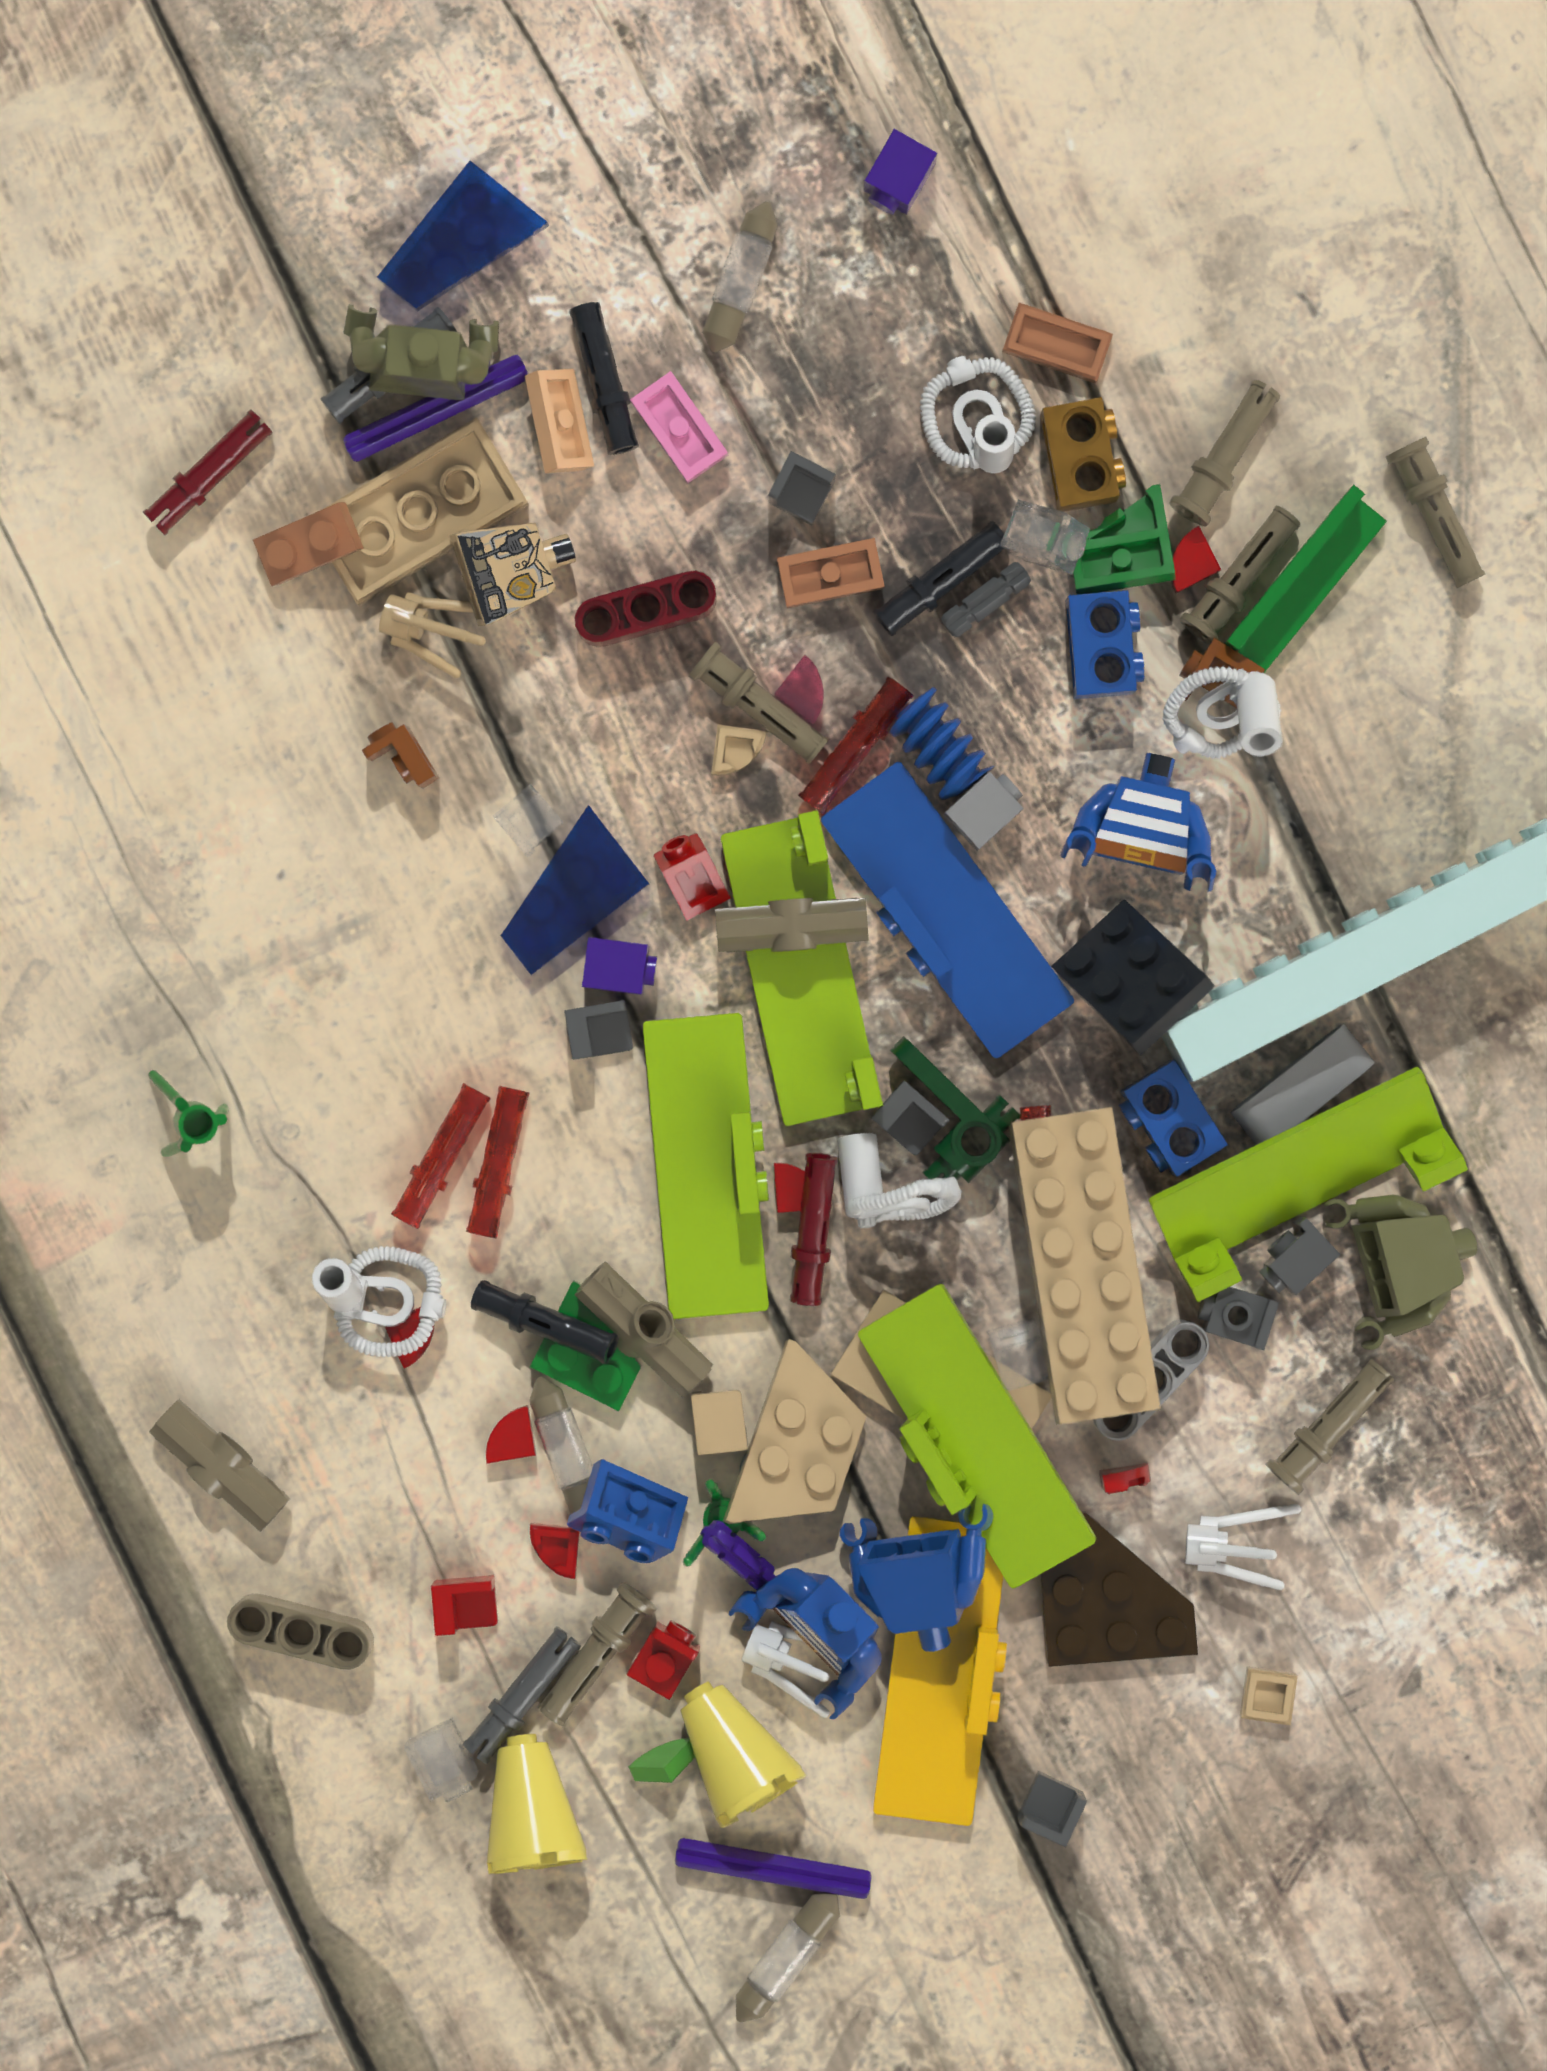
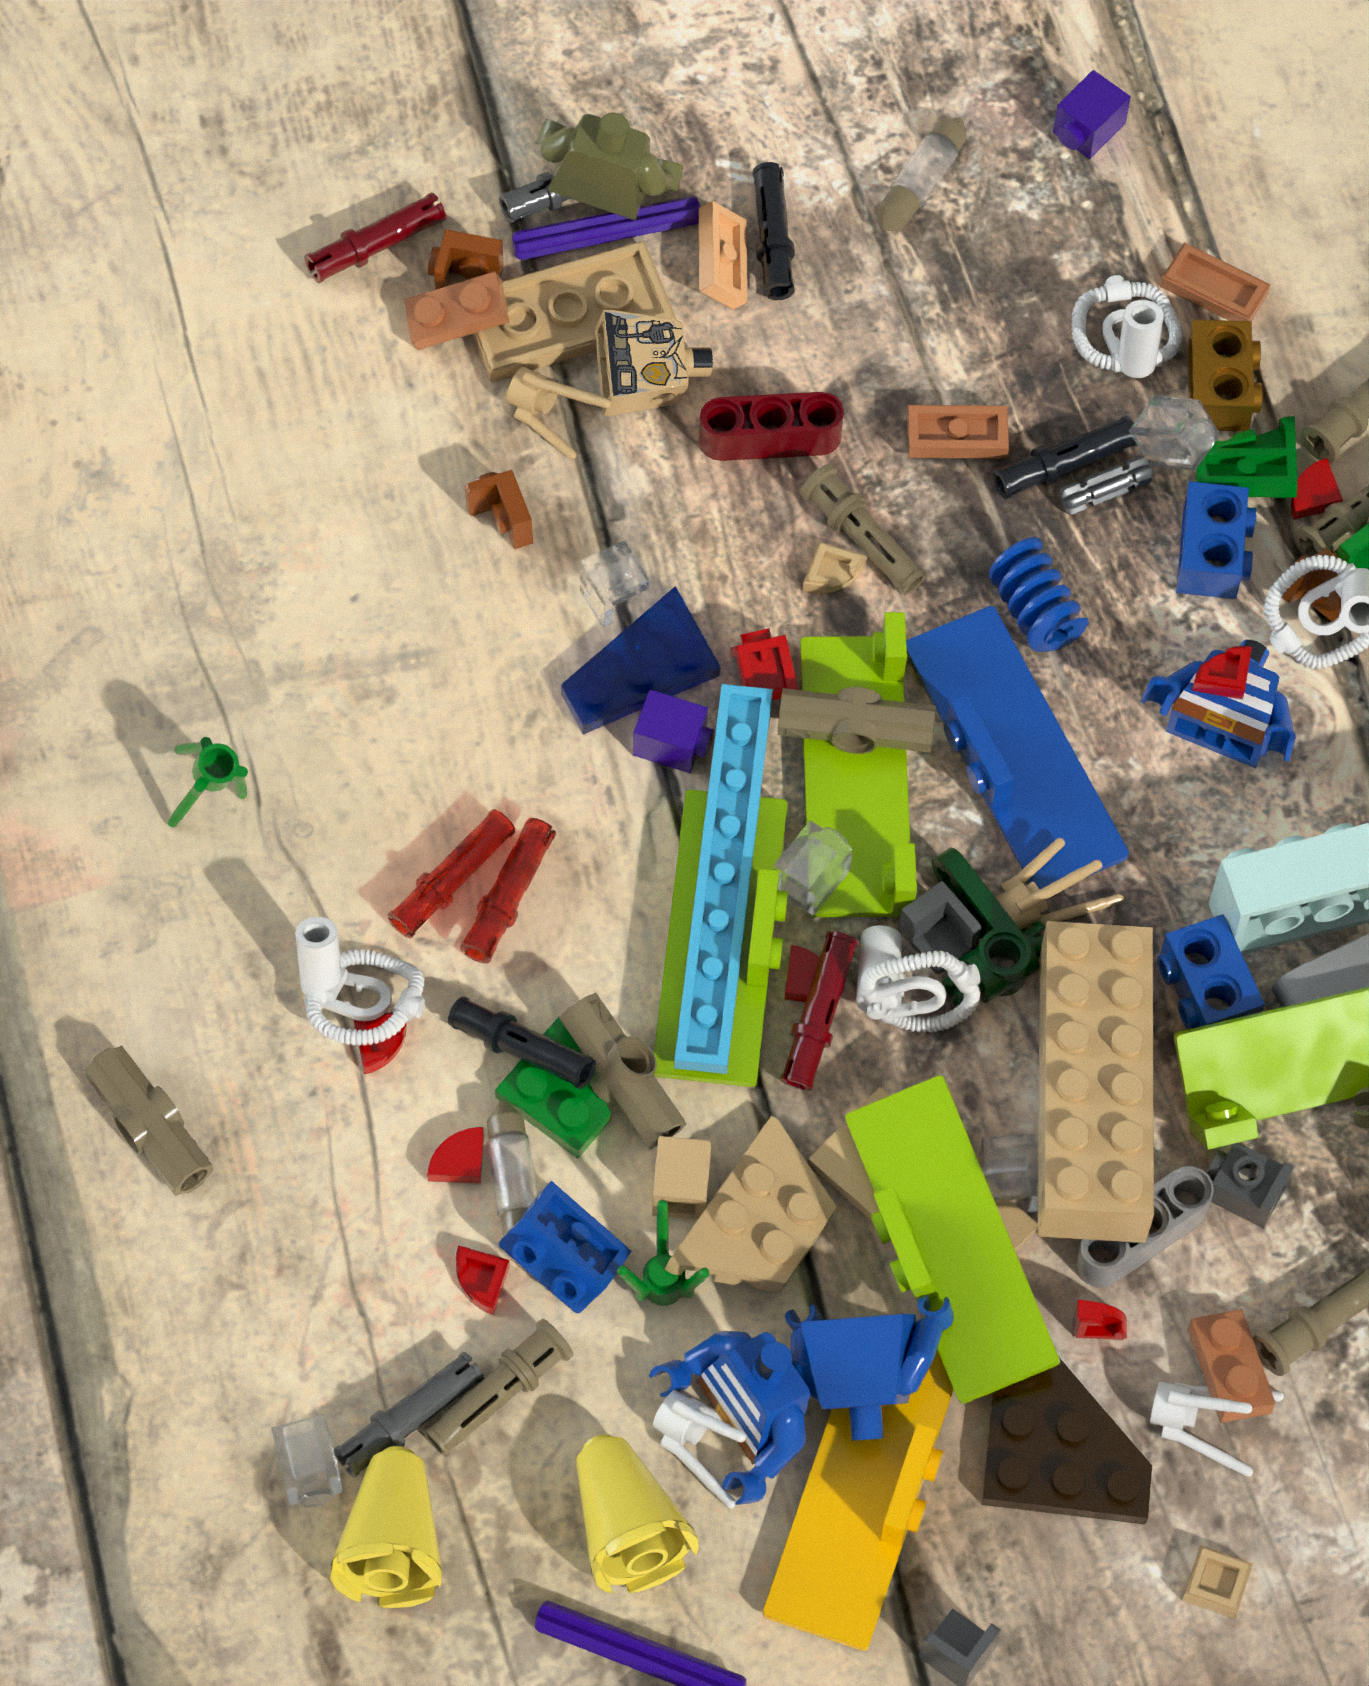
camera: 10 degrees right, 25 degrees down
dark tan beam [227,1594,374,1670] -> none
clear blue wing [377,160,549,311] -> none
red panel [431,1575,498,1636] -> none
dark grey panel [564,1000,633,1060] -> none
red bracket [627,1620,700,1700] -> none
bright green tile [628,1738,695,1783] -> none
bright pink plate [630,371,728,484] -> none
dark purple axle [701,1520,776,1590] -> none
dark grey panel [768,451,836,526] -> none
clear pink tile [774,655,824,725] -> none
clear red pin [798,676,914,815] -> none
light grey brick [944,772,1024,851] -> none
black plate [1051,899,1215,1055] -> none
dark grey brick [1259,1216,1341,1295] -> none
none -> dark orange bracket [428,229,504,290]
none -> medium azure plate [674,684,773,1074]
none -> clear brick [773,820,853,916]
none -> tan plant [995,838,1124,930]
none -> nougat plate [1188,1309,1276,1423]
none -> red tile [1192,646,1252,700]

